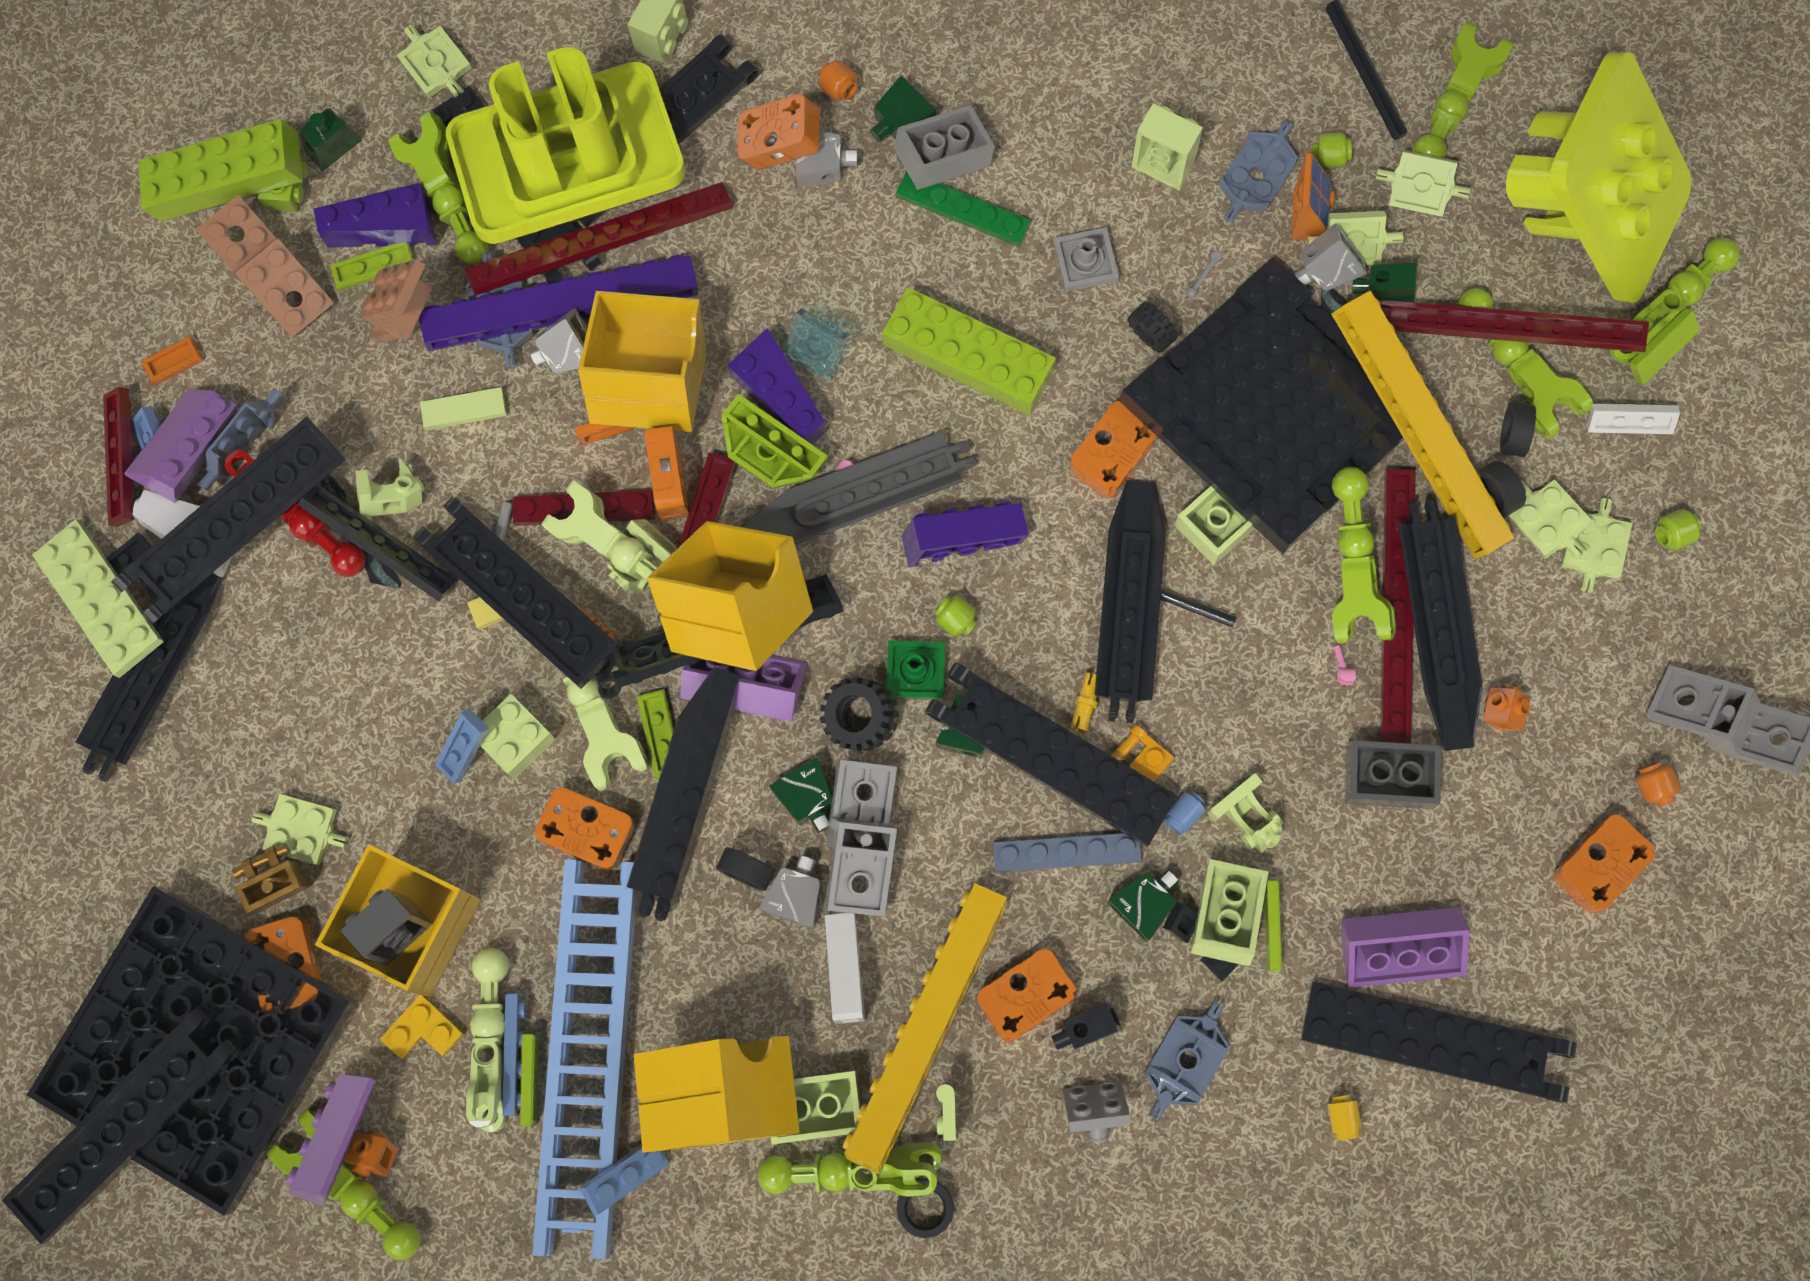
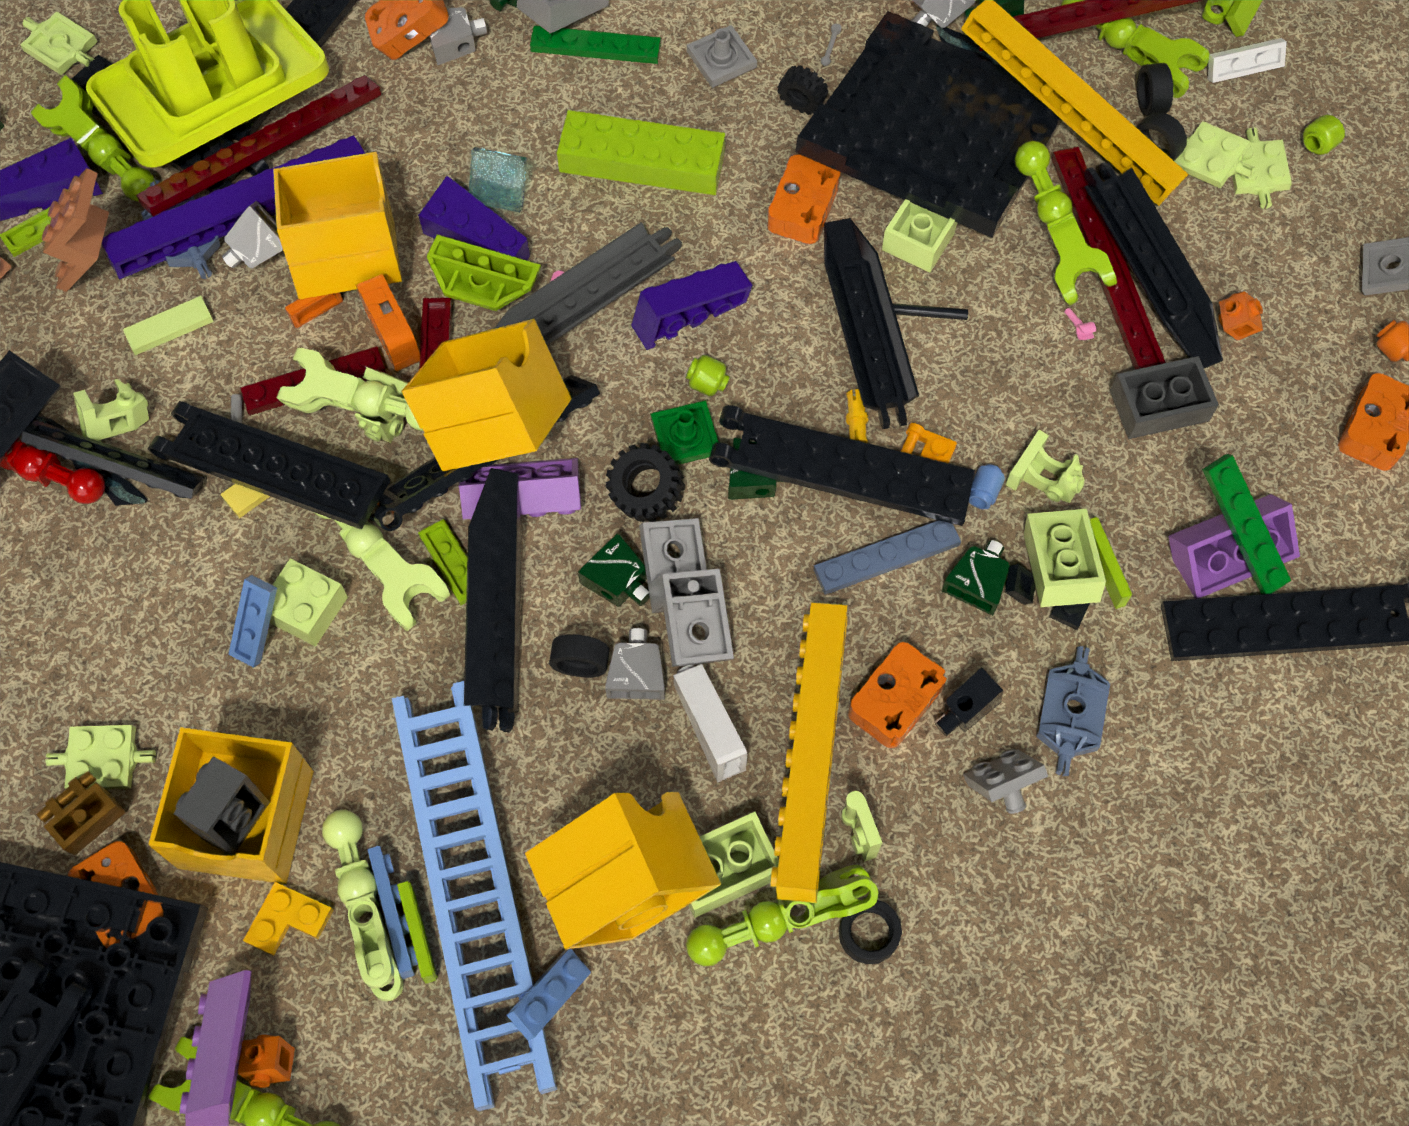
camera: 25 degrees left, 10 degrees down
orange axle [535,787,636,871] -> none
yellow brick [1327,1095,1362,1141] -> none
none -> green plate [1202,453,1291,594]

